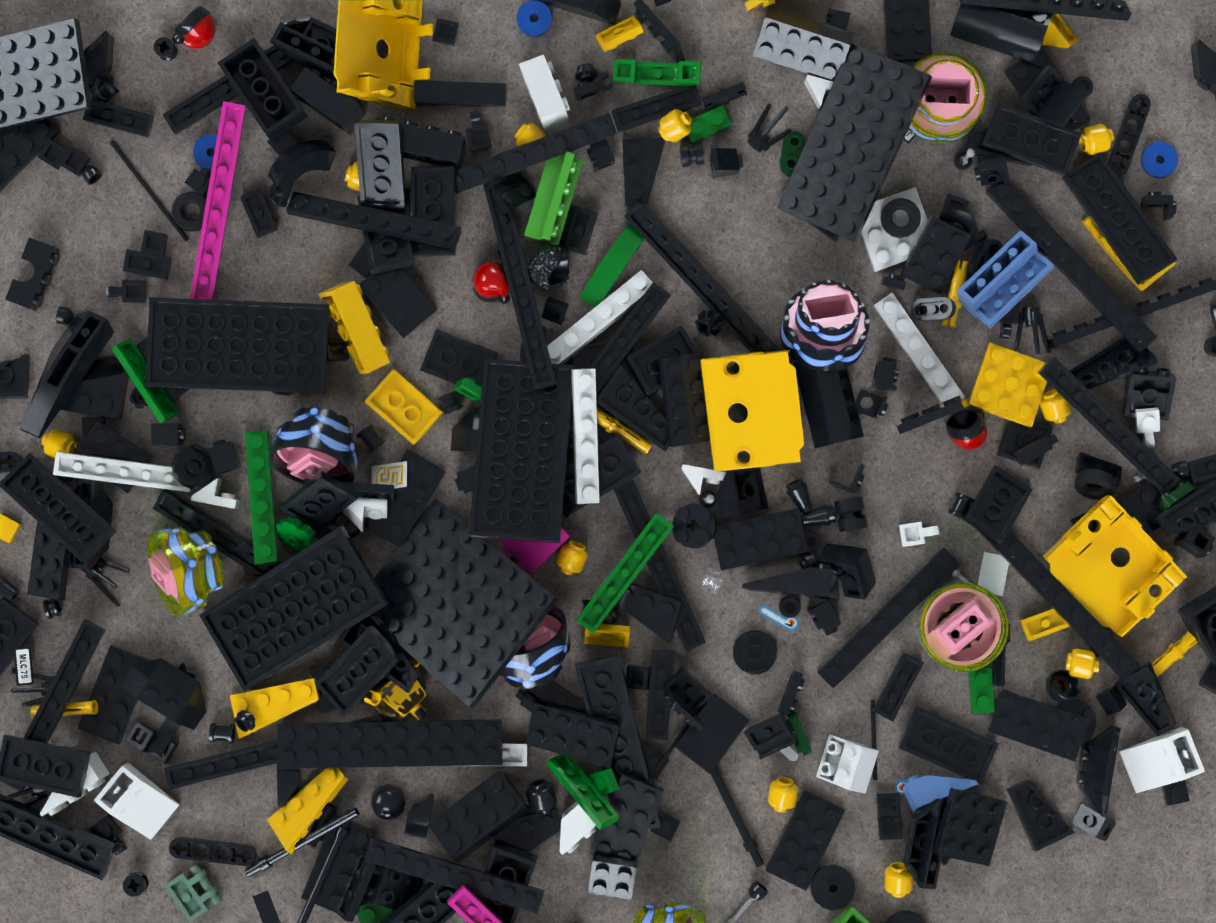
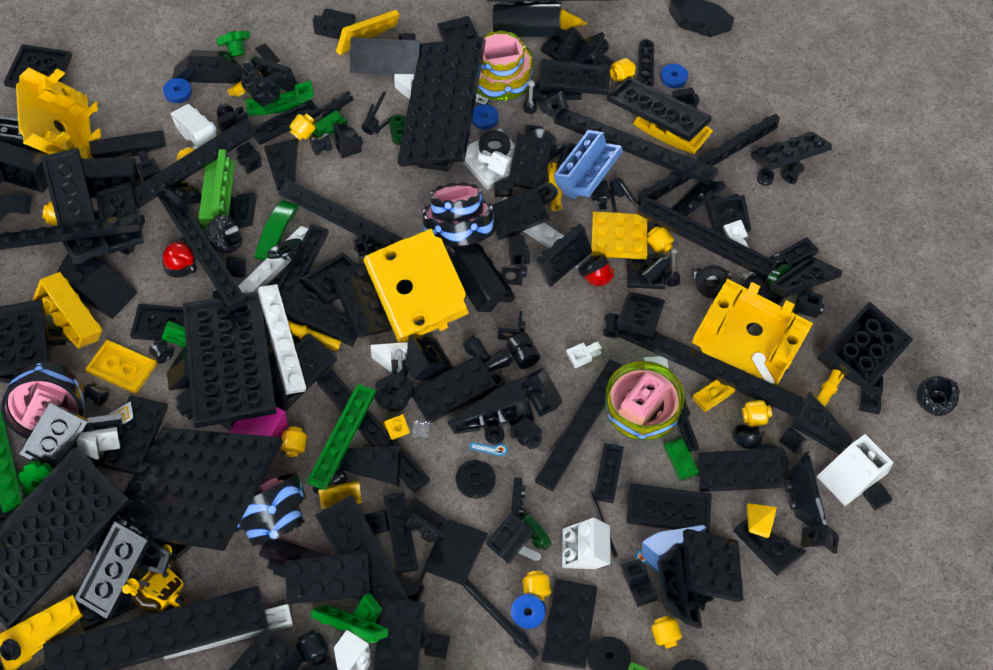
camera: 25 degrees left, 30 degrees down
black plate [432,18,459,46] -> none
none -> black bracket [241,61,282,107]
none -> black dish [267,238,302,260]
none -> yellow bracket [382,414,410,440]
none -> blue piece [472,104,499,130]
none -> white plate [477,150,511,175]
none -> black plate [492,187,550,240]
none -> blue piece [511,593,546,629]
none -> black hinge [665,248,680,287]
none -> yellow slope [746,503,777,538]
none -> white sticker [752,353,774,384]

